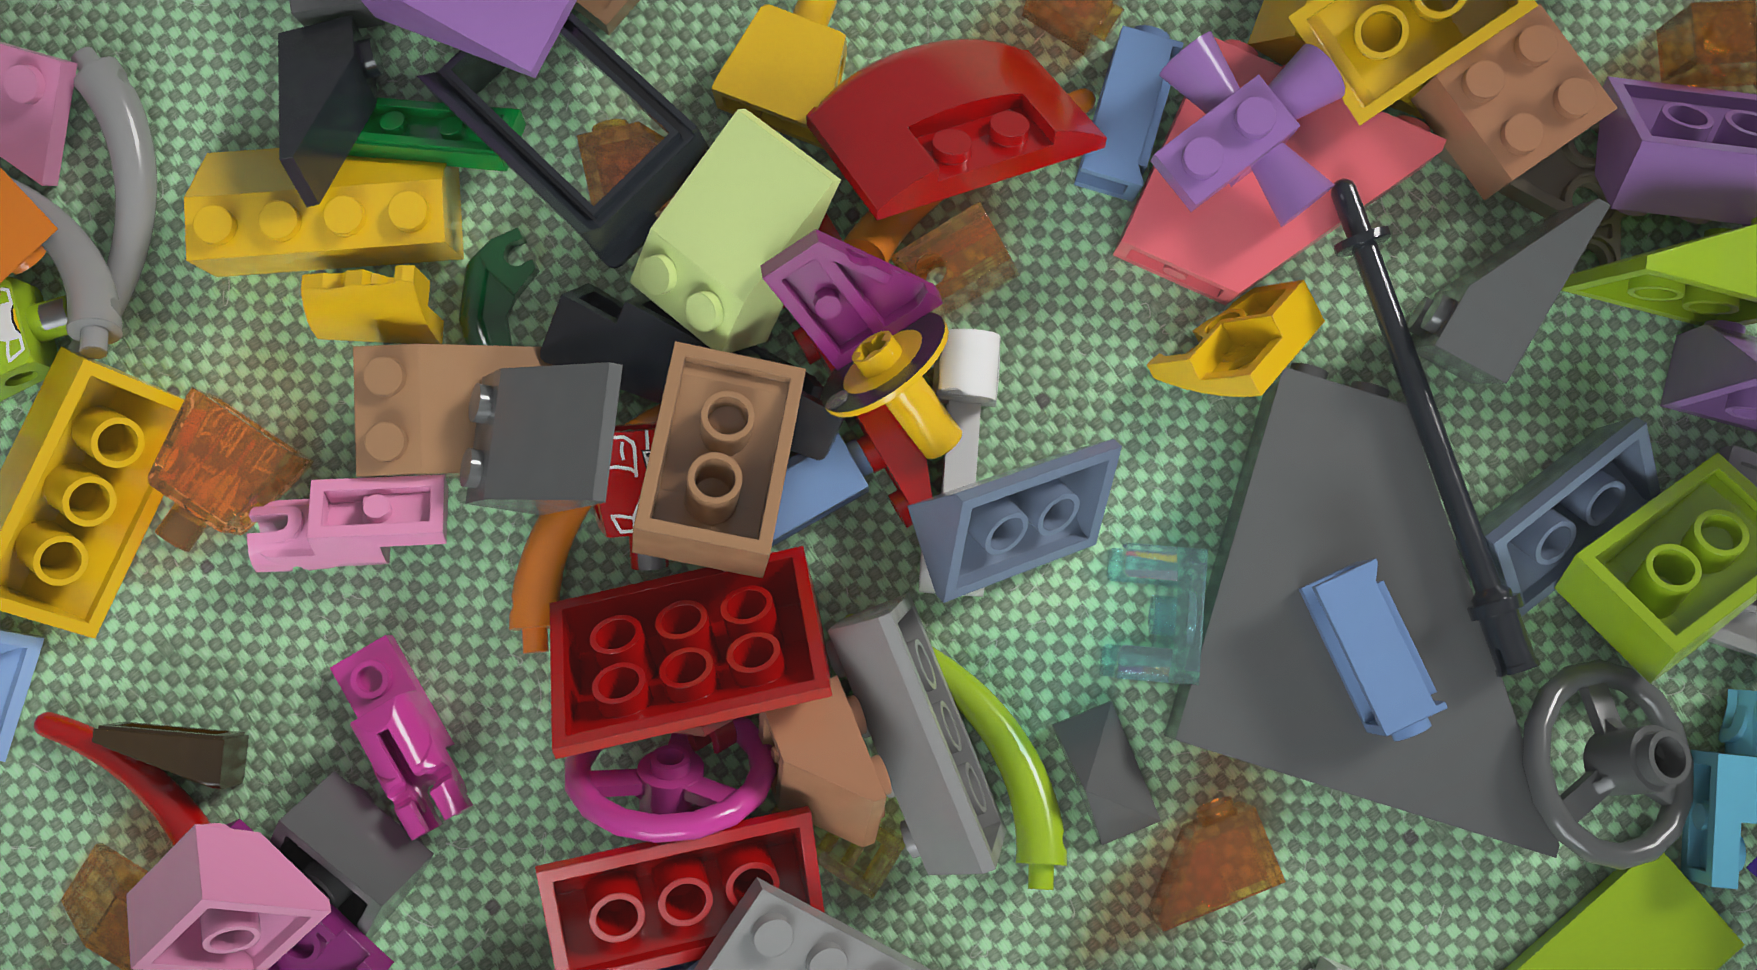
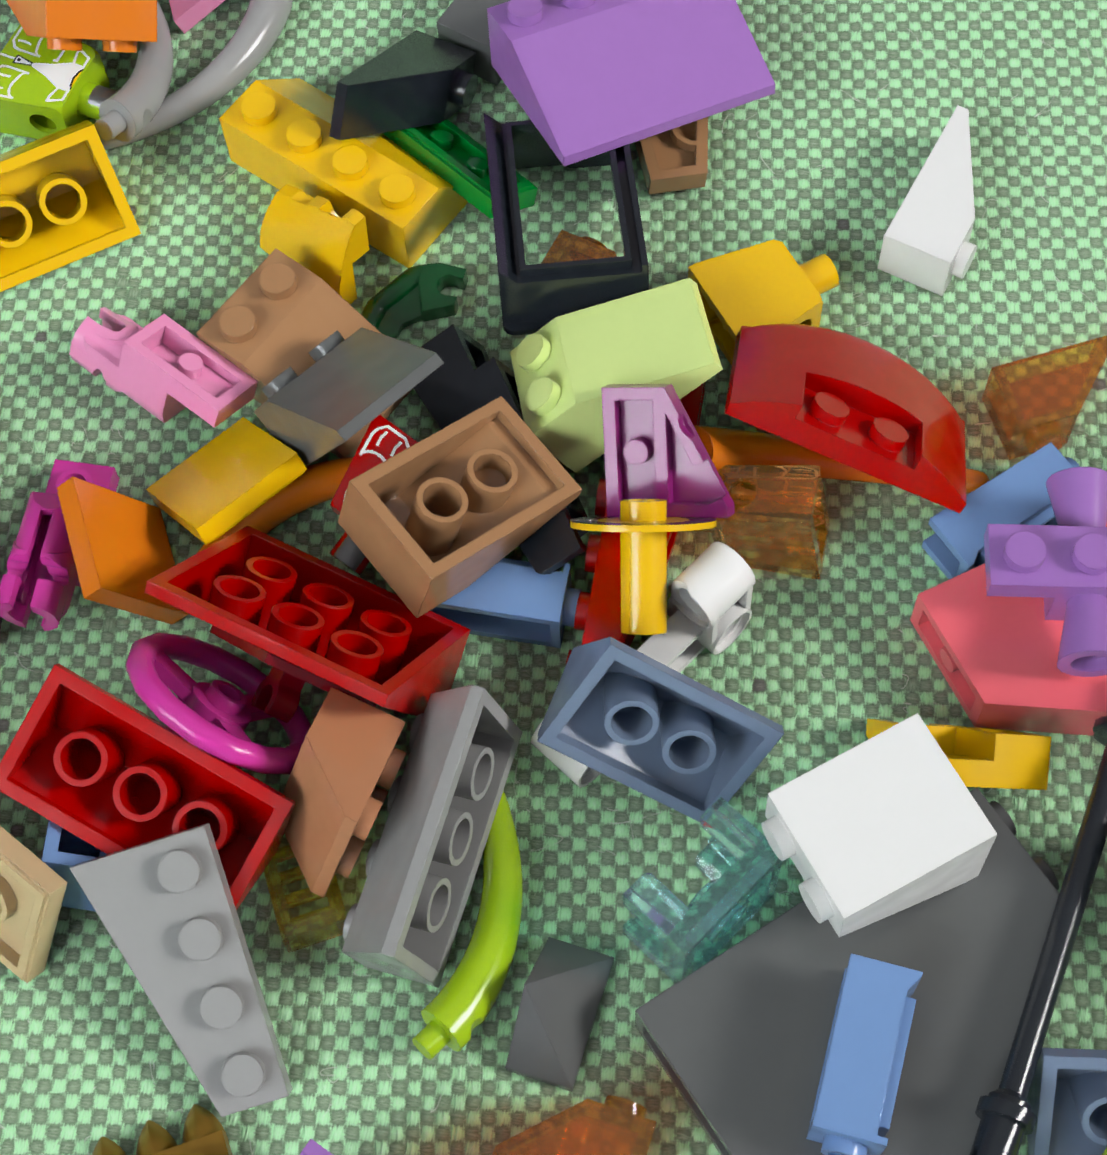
camera: 45 degrees right, 20 degrees down
clear orange torso [148,387,314,552] -> none
none -> orange tile [57,477,189,625]
none -> yellow tile [146,417,307,545]
none -> white slope [761,713,997,938]

